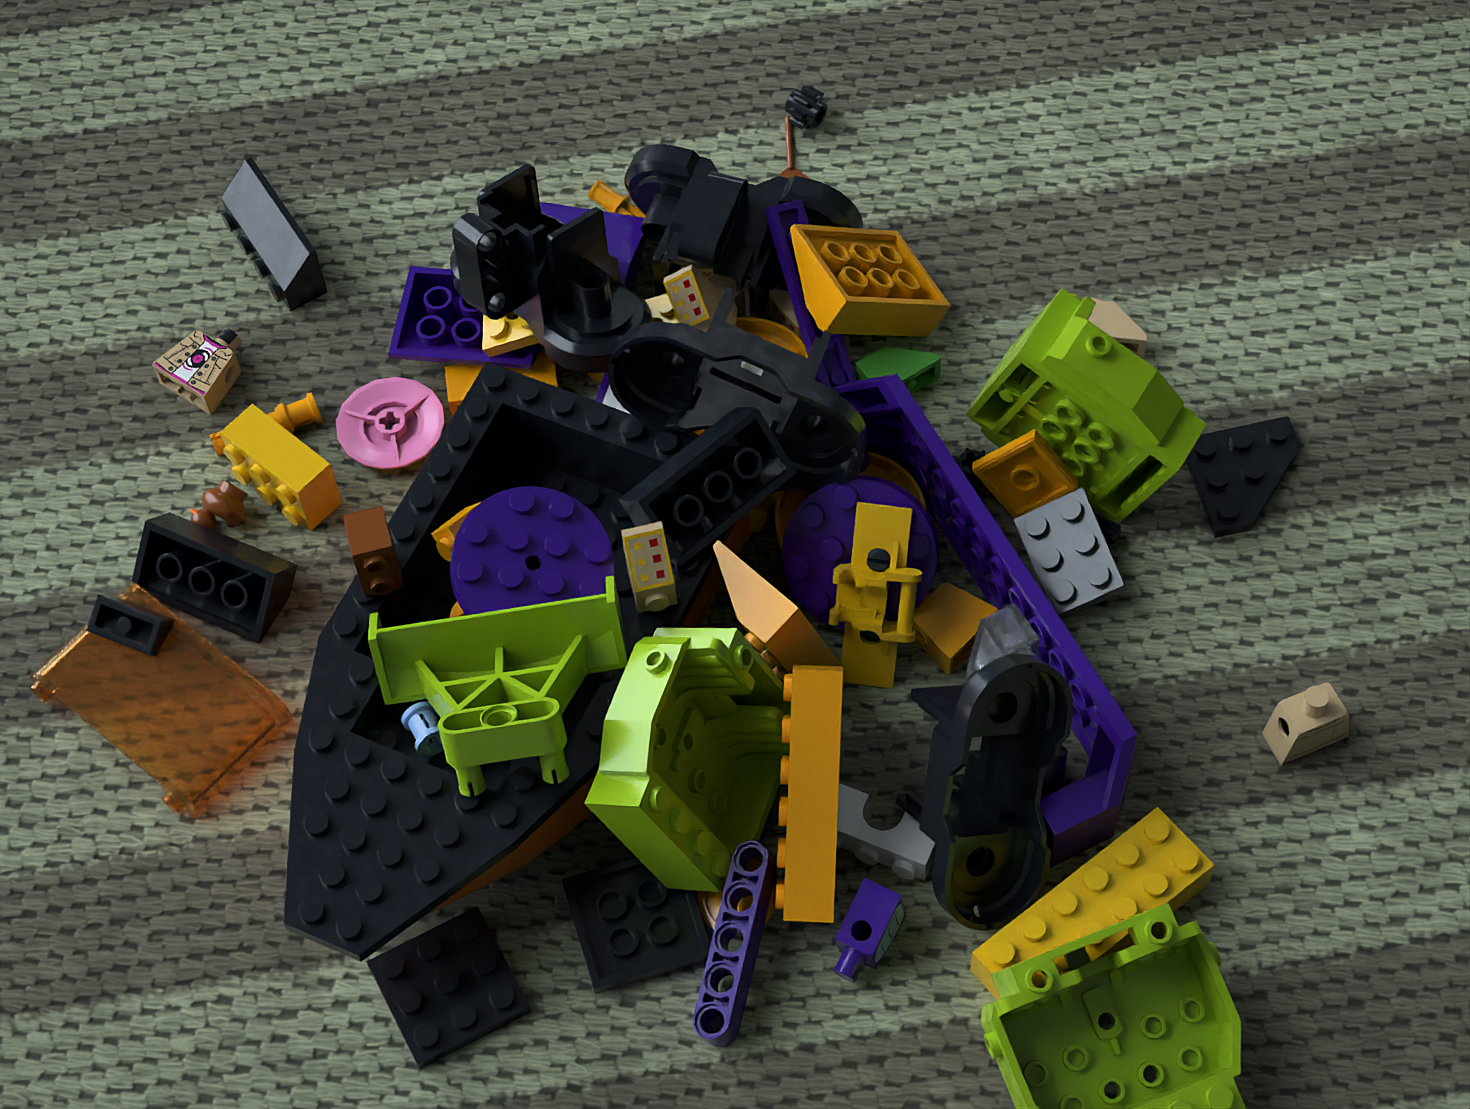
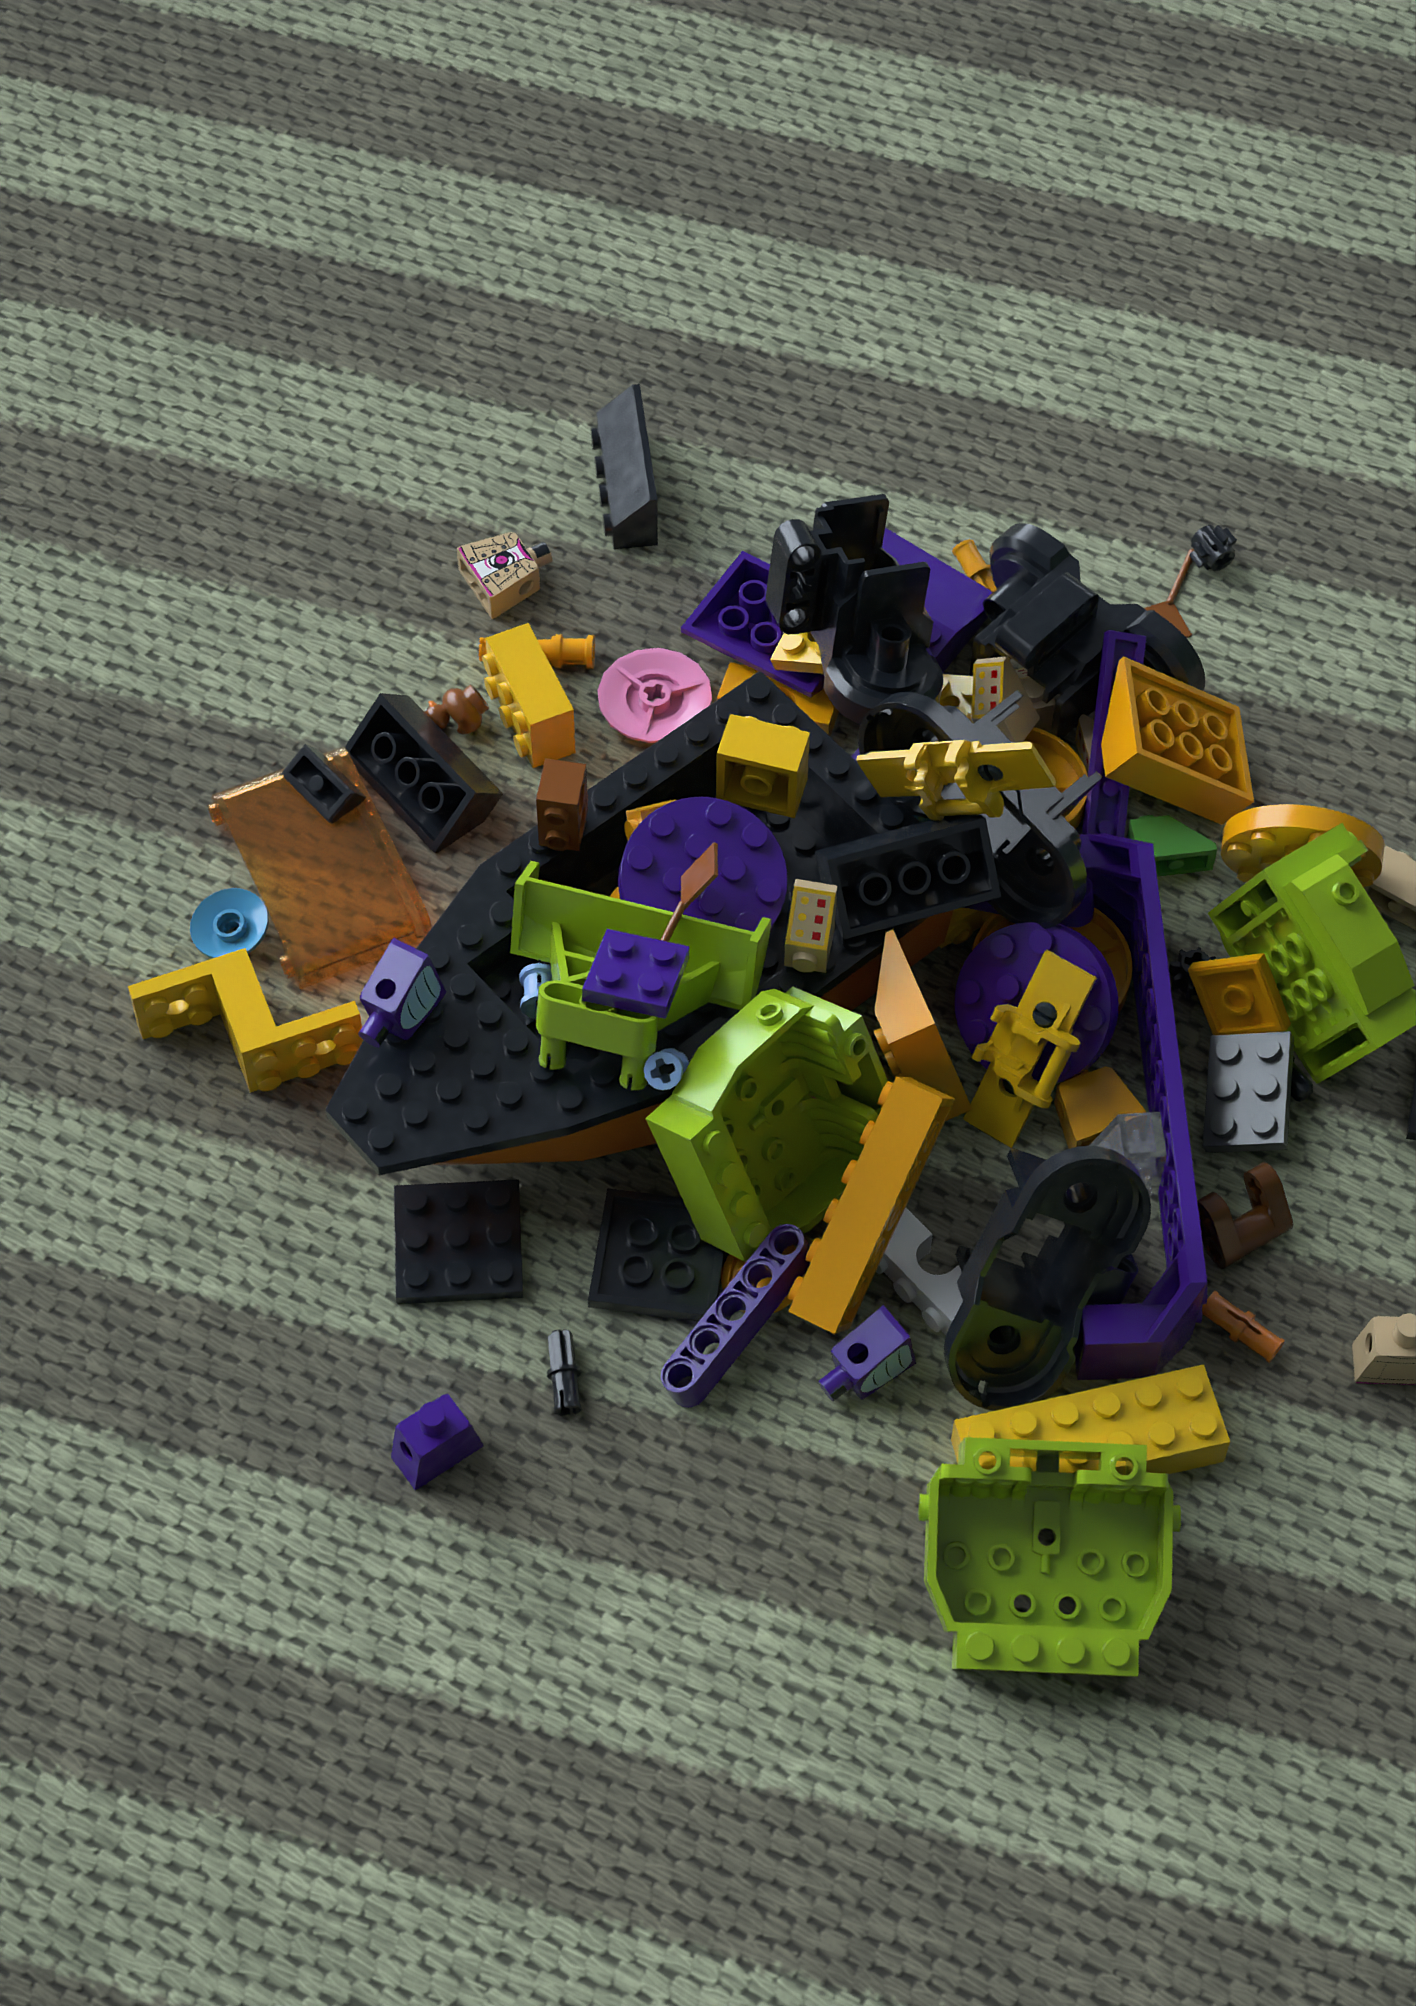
camera: 20 degrees right, 0 degrees up
none -> yellow bracket [128,948,363,1093]
none -> dark azure dish [190,888,269,959]
none -> dark purple torso [358,938,447,1048]
none -> black axle [547,1329,582,1416]
none -> dark purple plate [582,929,689,1019]
none -> light blue bush [644,1048,689,1090]
none -> dark orange piece [660,842,718,942]
none -> yellow brick [716,714,810,818]
none -> yellow piece [856,740,1057,821]
none -> reddish brown connector [1197,1162,1293,1269]
none -> orange pin [1202,1291,1285,1363]
none -> light orange piece [1221,804,1385,887]

